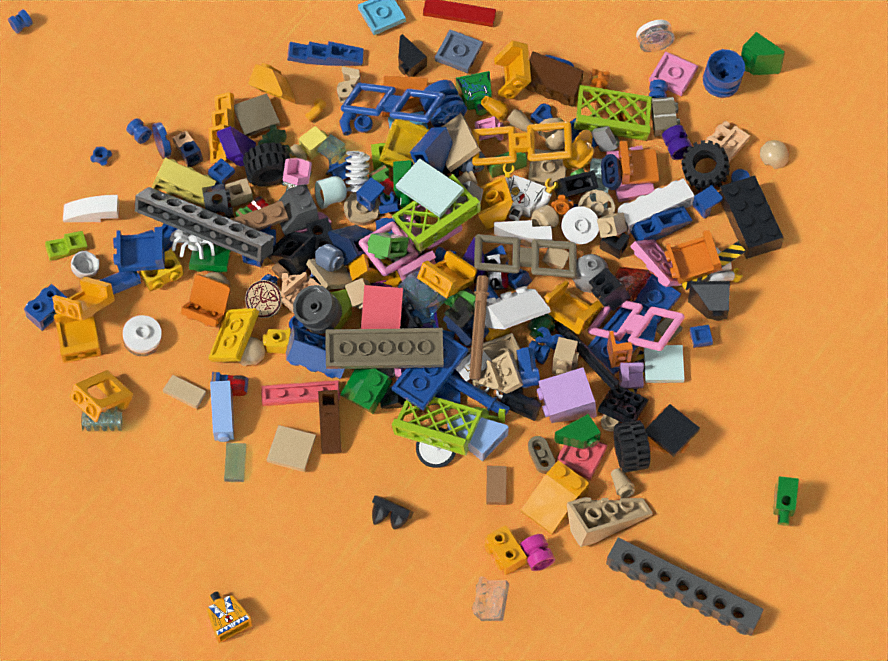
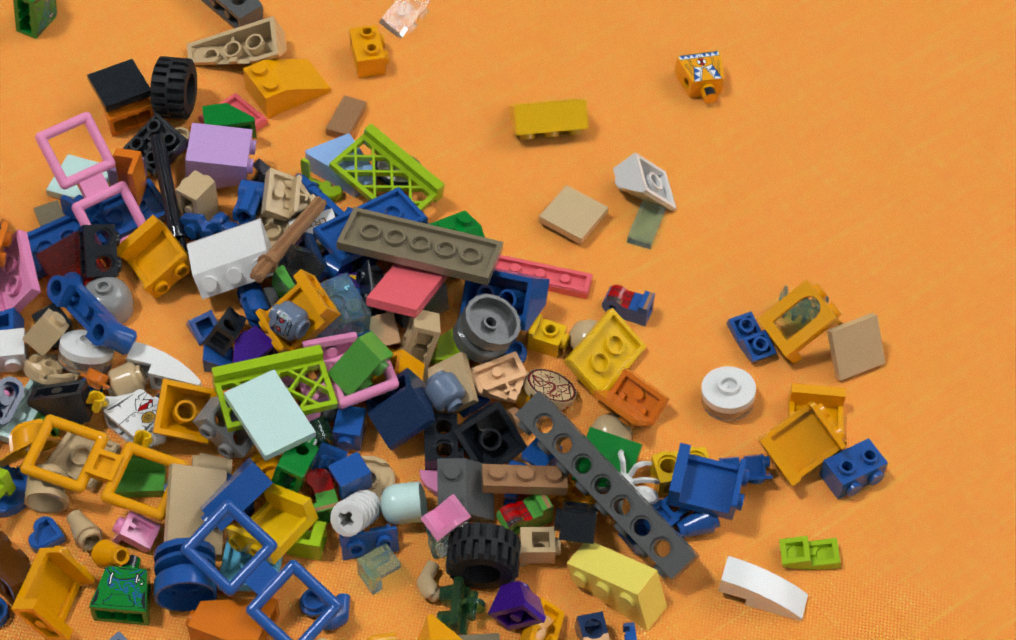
camera: 165 degrees left, 10 degrees down
white hair [71,251,99,279] -> none
tan tile [163,375,206,409] -> none
blue panel [208,159,235,186] -> none
light blue slope [210,381,234,442] -> none
light yellow brick [298,126,328,160] -> none
reddish brown slope [318,390,341,454] -> none
black tile [372,495,414,530] -> none
dark tan bar [474,234,577,278] -> none
dark pink wheel [520,534,555,571] -> none
dark tan plate [528,436,555,474] -> none
tan slope [542,248,569,269] -> none
tan cone [611,468,635,498] -> none
blue plate [689,325,713,348] -> none
none -> blue plate [47,272,137,355]
none -> sand blue head [268,301,310,341]
none -> yellow slope [508,98,589,139]
none -> white slope [613,152,677,211]
none -> blue slope [726,311,777,363]
none -> tan tile [827,313,885,381]

